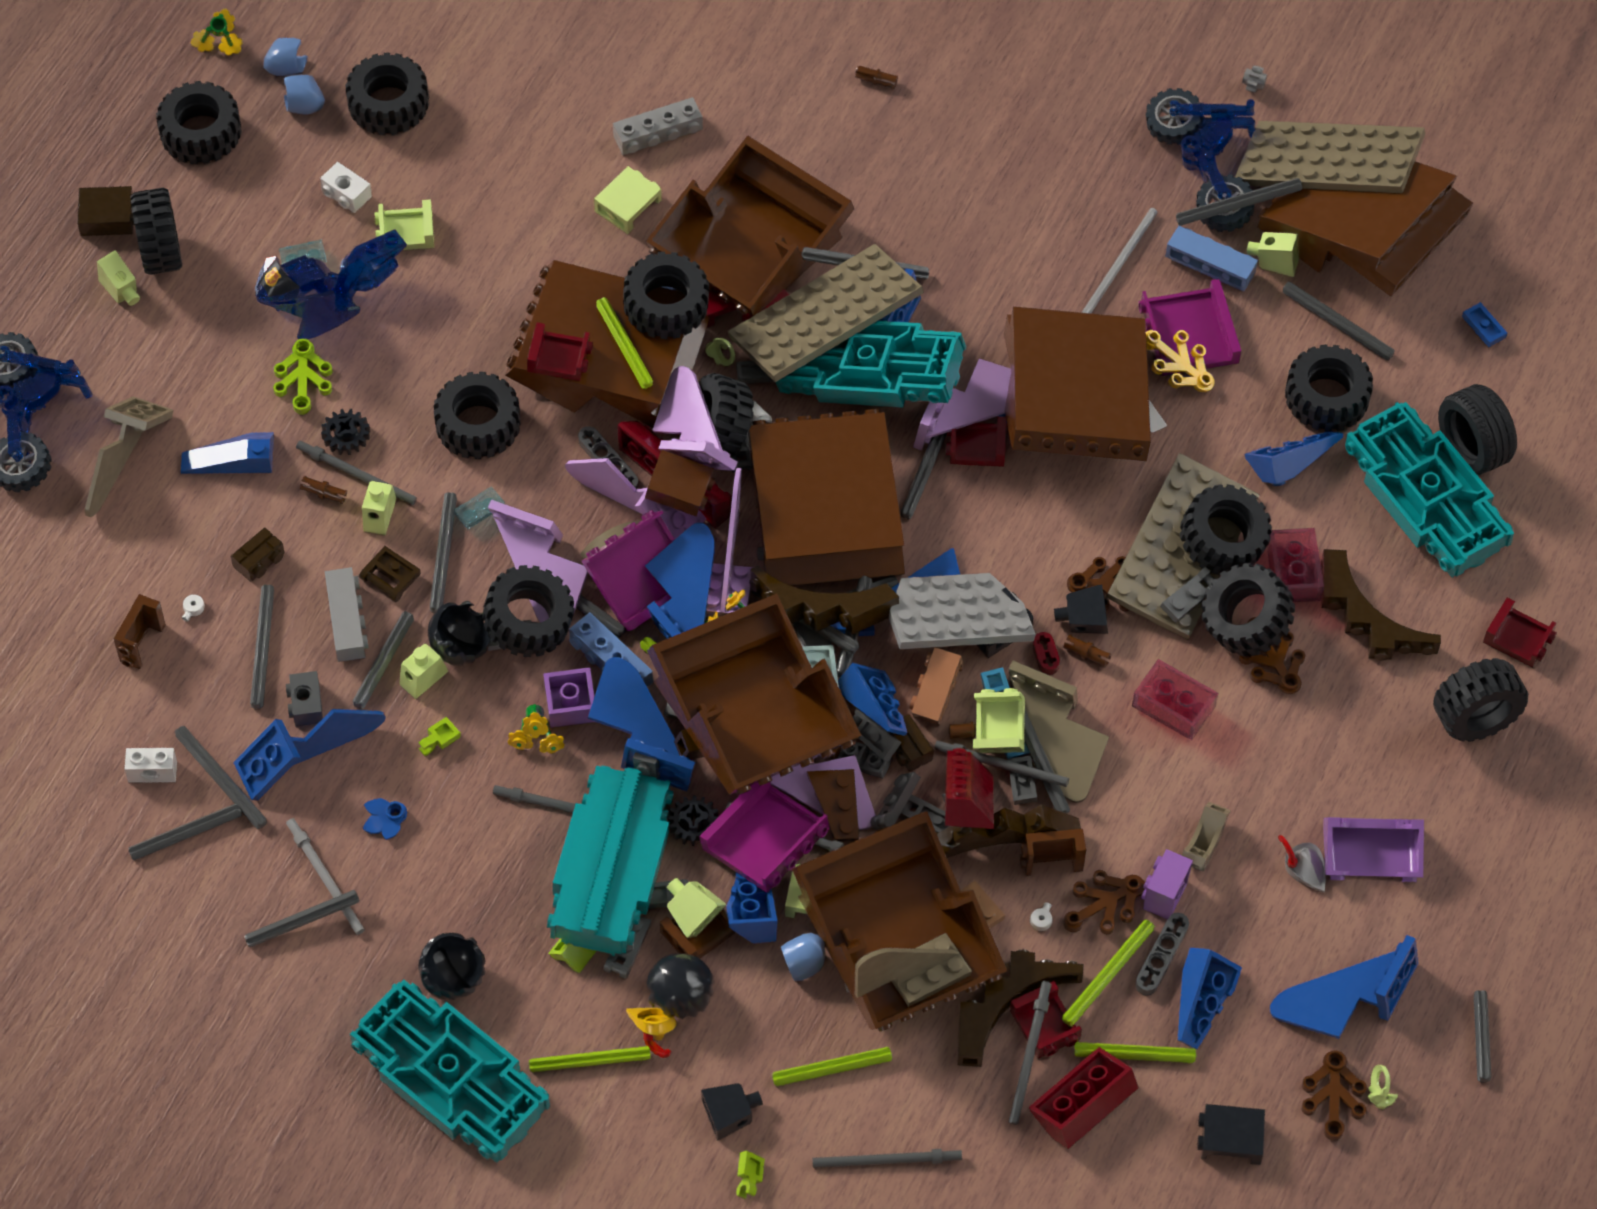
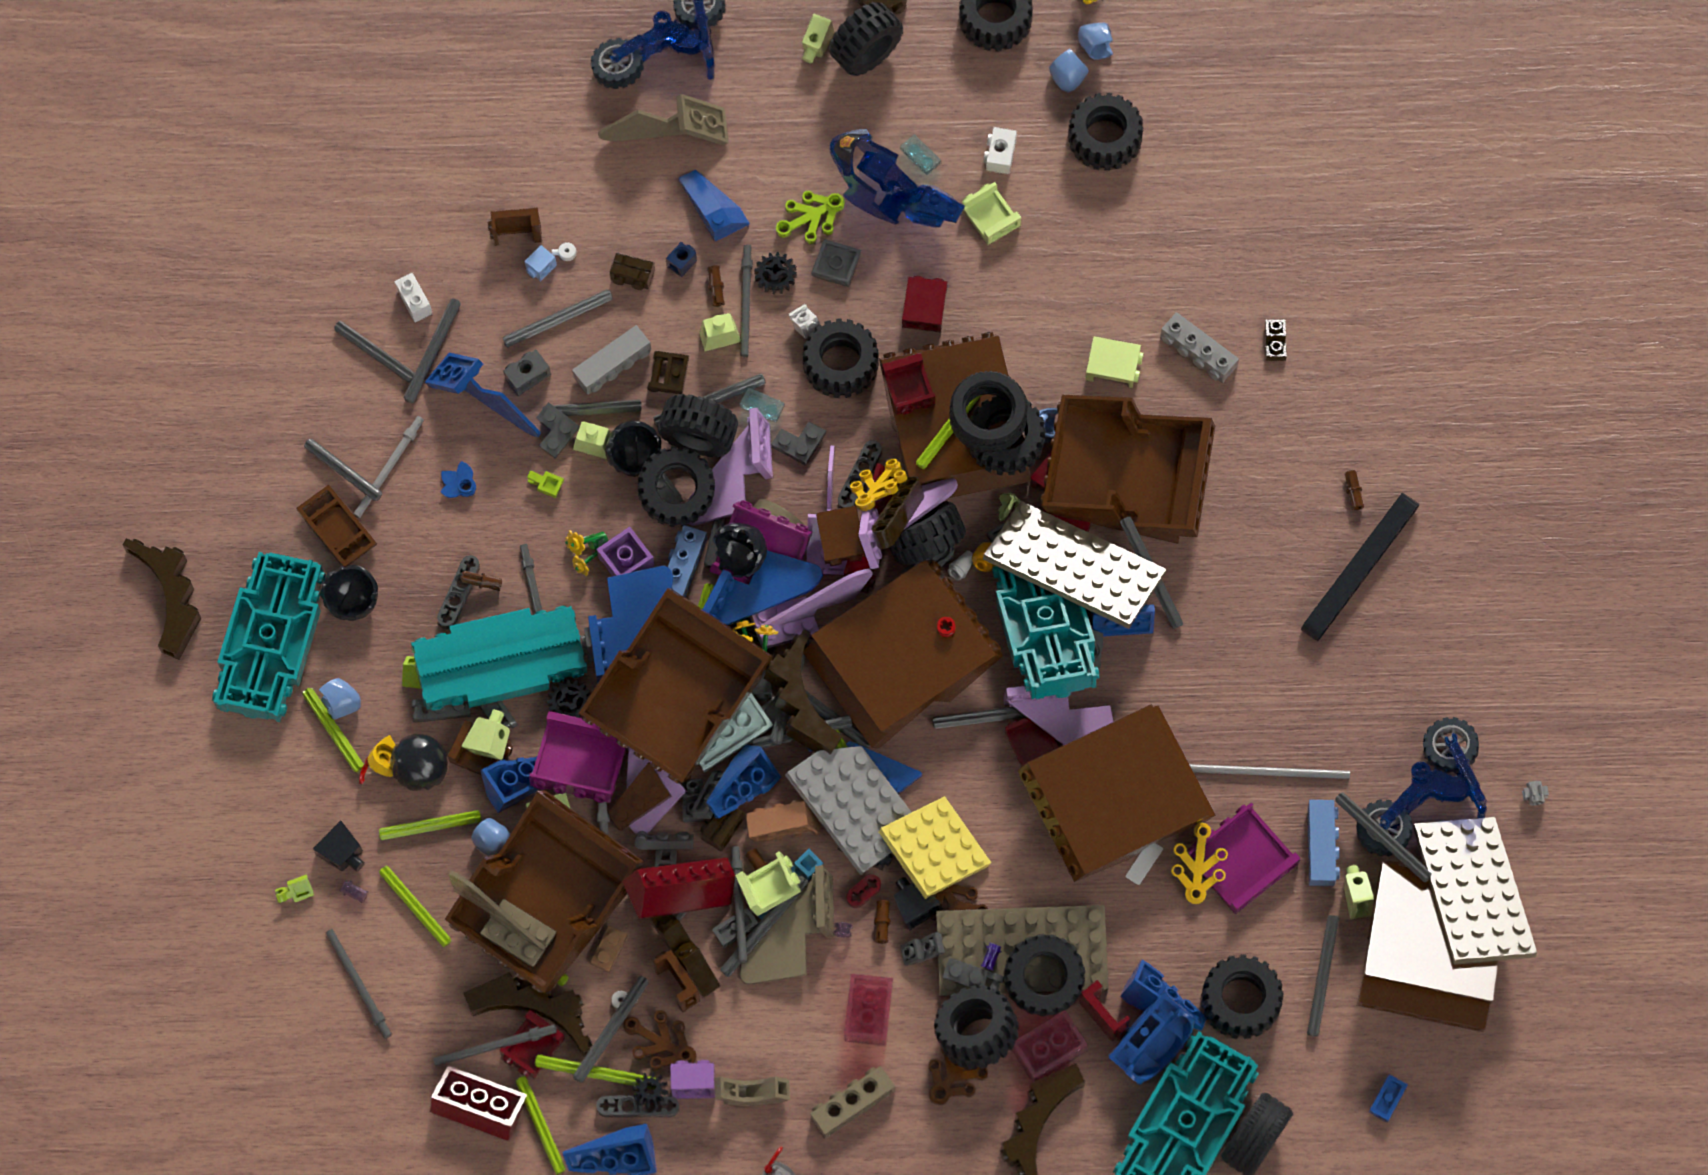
camera: 65 degrees right, 10 degrees up
none -> dark brown arch [123,538,201,660]
none -> reddish brown slope [296,485,377,567]
none -> medium blue piece [319,678,361,720]
none -> pin [340,880,368,903]
none -> lime axle [379,810,482,840]
none -> dark grey beam [437,555,480,629]
none -> reddish brown axle [461,571,502,591]
none -> light blue brick [525,245,557,281]
none -> dark grey plate [536,402,580,459]
none -> dark grey axle [573,976,649,1083]
none -> black gear [632,1072,669,1109]
none -> black tyre [658,394,739,457]
none -> dark blue brick [666,242,697,278]
none -> black piece [713,523,767,578]
none -> dark grey plate [771,422,826,466]
none -> white brick [788,304,820,339]
none -> dark tan brick [810,1066,895,1139]
none -> dark grey plate [811,239,861,287]
none -> bush [833,922,853,938]
none -> yellow plant [850,459,907,511]
none -> dark brown beam [871,476,925,549]
none -> light yellow plate [878,796,991,899]
none -> dark grey slope [900,932,945,966]
none -> dark red panel [902,276,948,332]
none -> red bush [937,617,956,637]
none -> black tyre [949,371,1028,453]
none -> light orange head [972,542,996,572]
none -> dark purple pin [981,943,1002,971]
none -> dark red panel [1079,980,1130,1041]
none -> blue piece [1108,992,1197,1085]
none -> dark brown slope [1265,320,1287,361]
none -> black beam [1301,493,1420,641]

